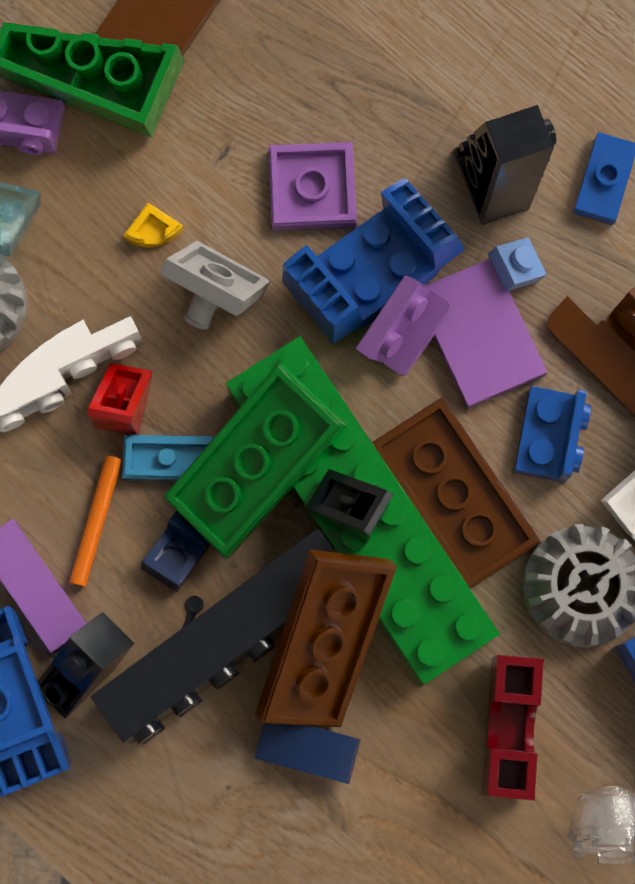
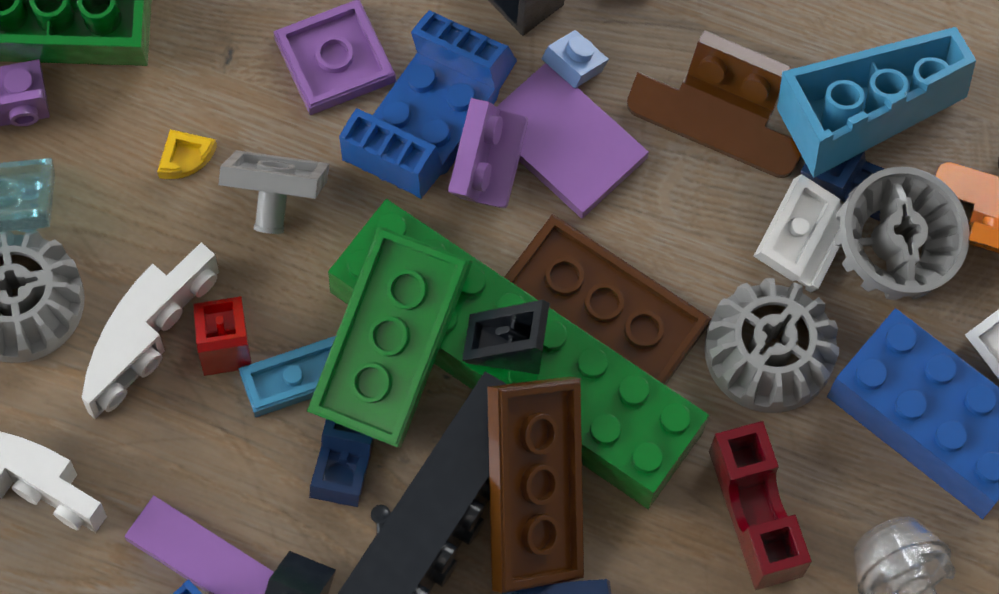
camera: 25 degrees left, 10 degrees down
orange bar [69,455,122,587] -> none
blue bracket [513,386,591,483] -> none

